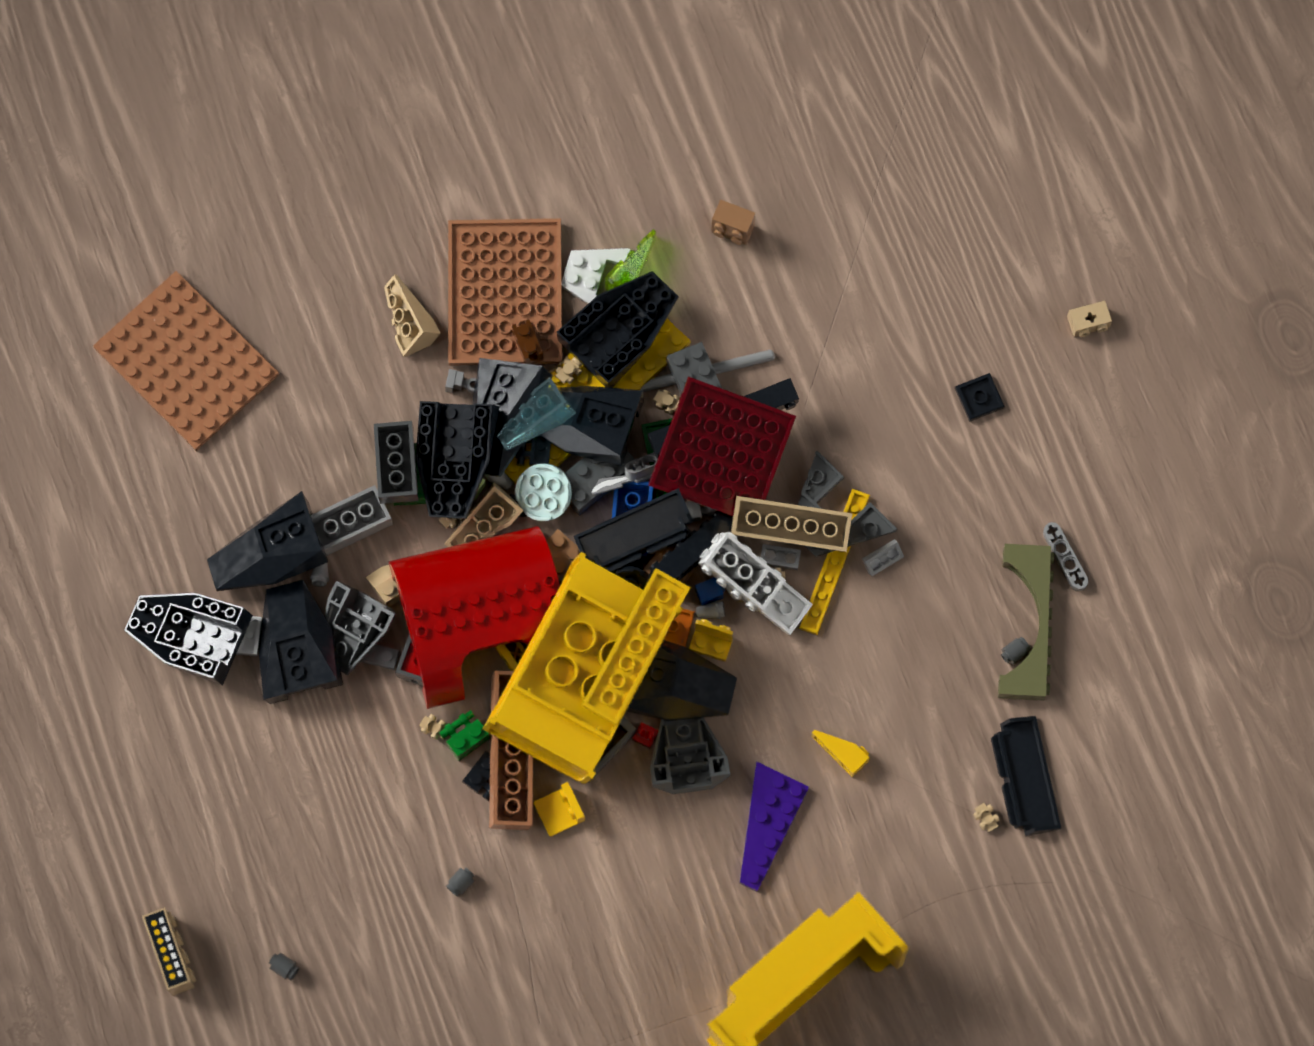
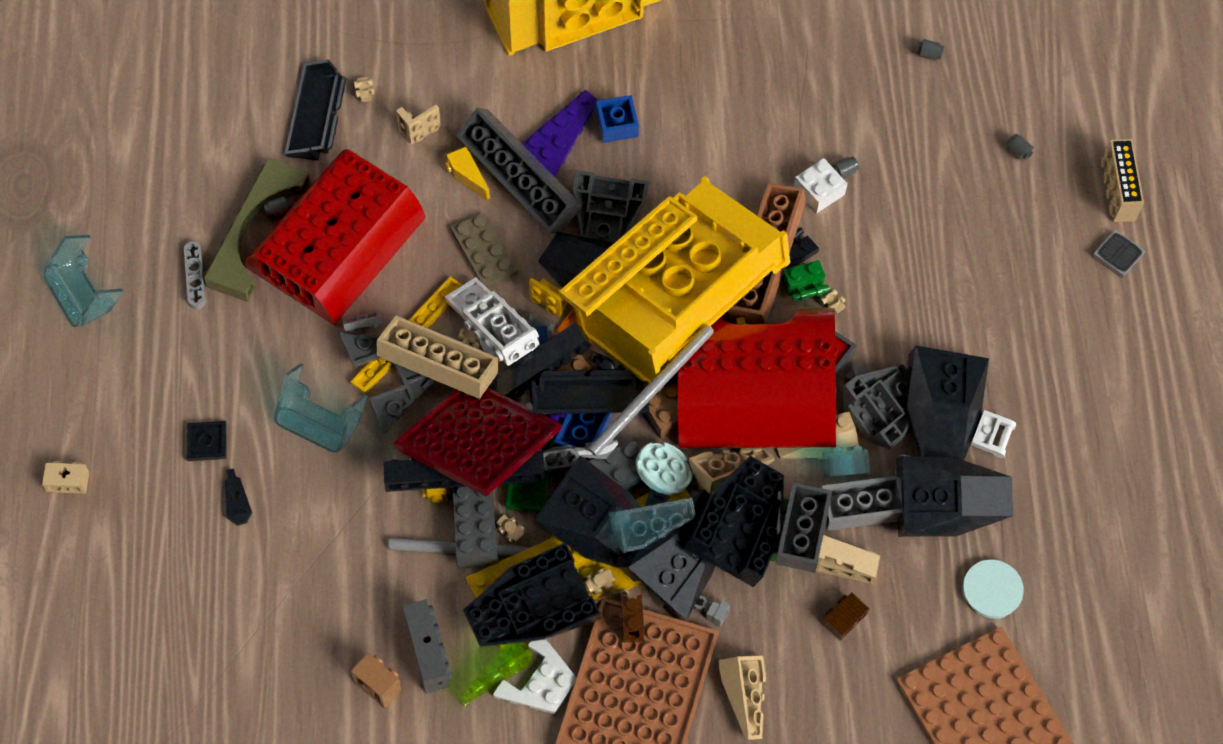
camera: 165 degrees left, 10 degrees down
black wedge [124,593,253,686] -> none
yellow bracket [534,782,585,837] -> none
none -> clear light blue windscreen [43,235,124,327]
none -> black piece [225,468,252,526]
none -> red slope [245,149,425,326]
none -> clear light blue windscreen [274,363,367,453]
none -> tan bracket [396,105,441,145]
none -> dark grey brick [403,599,452,694]
none -> dark tan plate [451,213,517,287]
none -> dark grey brick [456,108,582,233]
none -> light grey piece [588,325,714,457]
none -> blue brick [596,95,639,143]
none -> white brick [794,158,847,213]
none -> tan wedge [816,535,880,584]
none -> clear light blue brick [823,446,870,477]
none -> reddish brown brick [823,592,870,641]
none -> light aqua tile [962,560,1024,619]
none -> tile [1092,229,1146,278]

